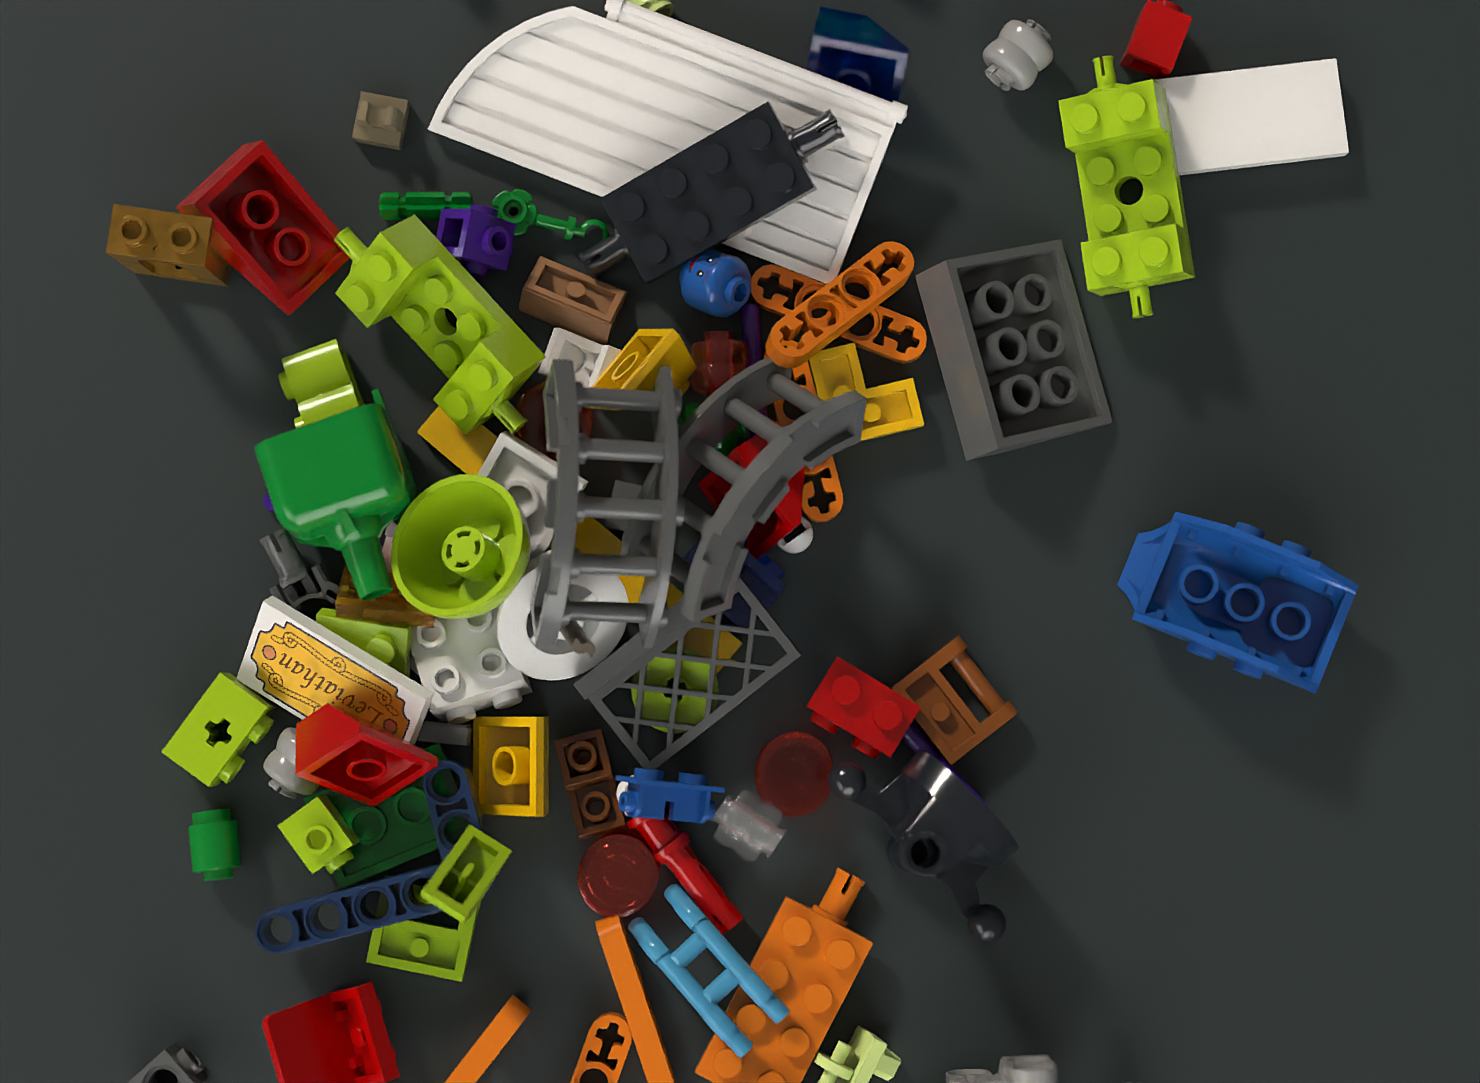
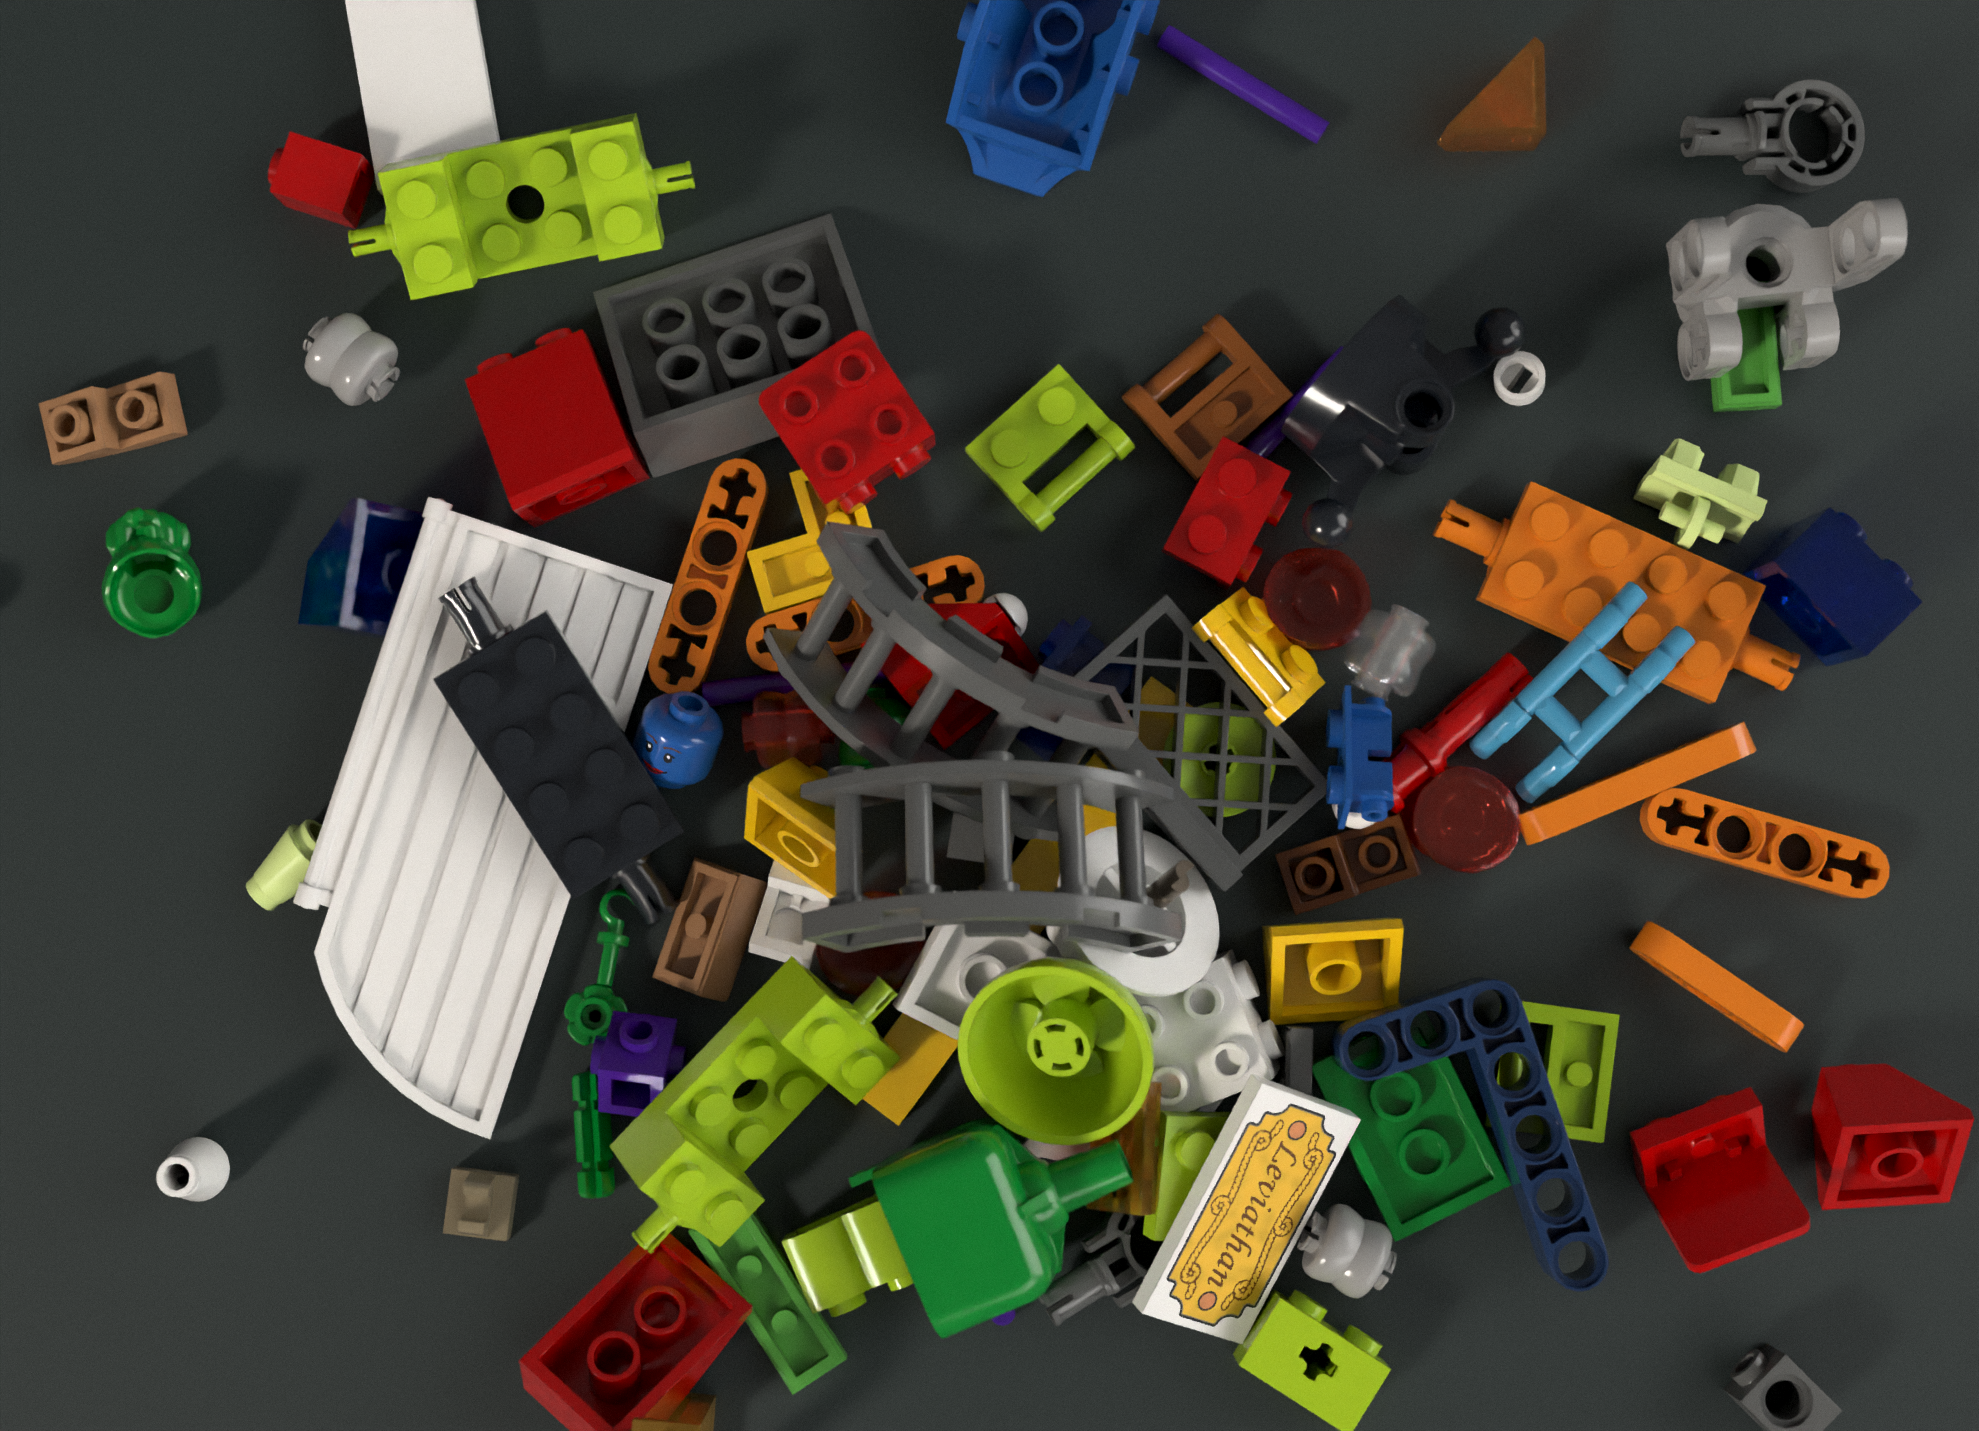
camera: 90 degrees left, 0 degrees up
green brick [188,809,242,881] -> none
lime brick [278,794,360,875] -> none
red slope [295,703,438,807] -> none
lime slope [420,825,512,923] -> none
orange beam [765,241,915,368] -> none
none -> red slope [464,328,650,528]
none -> bright green tile [688,1211,848,1395]
none -> red bracket [759,330,936,515]
none -> lime plate [965,364,1135,532]
none -> dark purple bar [1157,25,1330,144]
none -> yellow plate [1191,587,1326,727]
none -> clear orange slope [1437,37,1546,152]
none -> white hinge [1494,351,1545,406]

